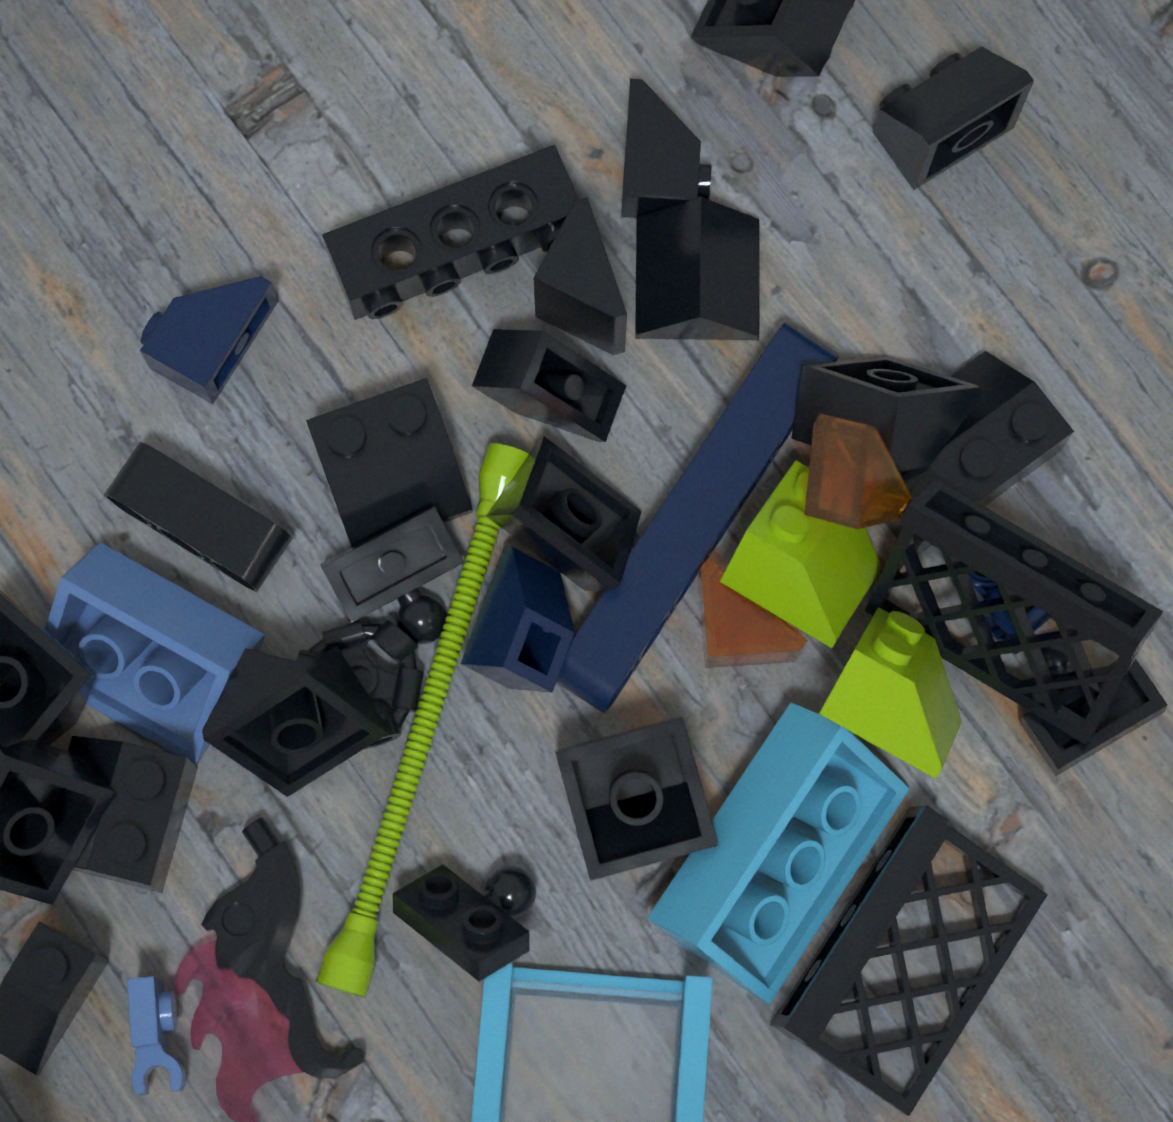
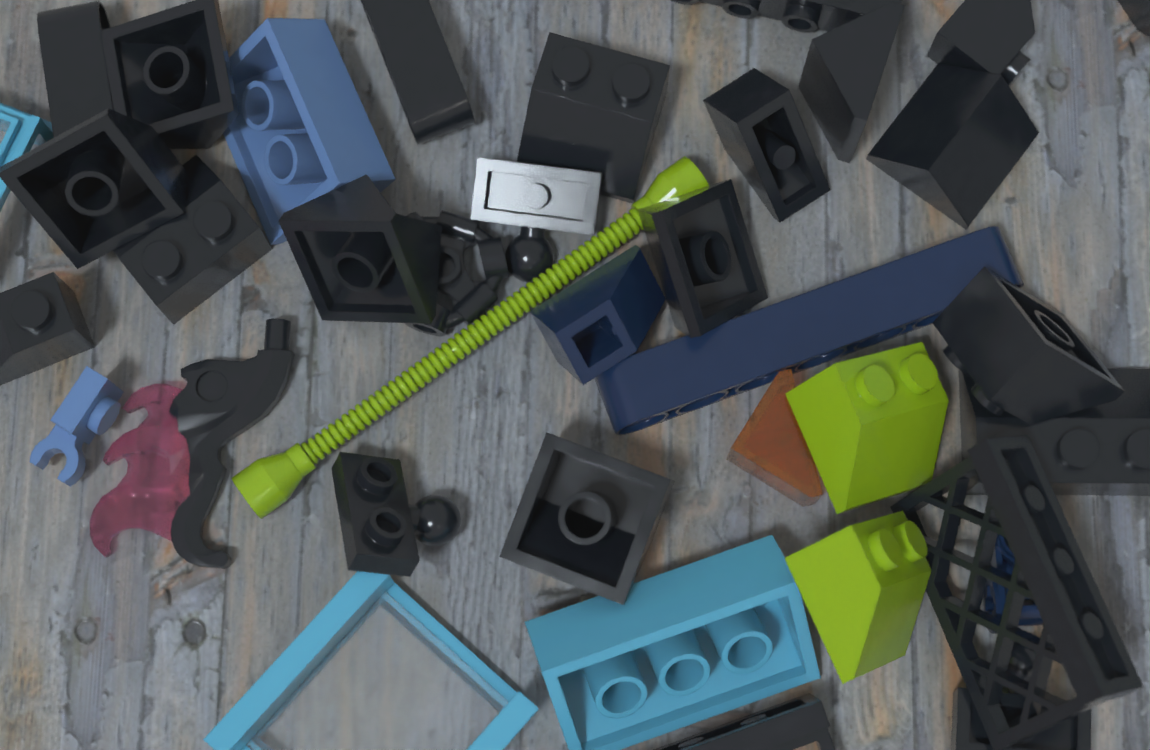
camera: 40 degrees right, 0 degrees up
clear orange slope [804,414,913,529] -> none

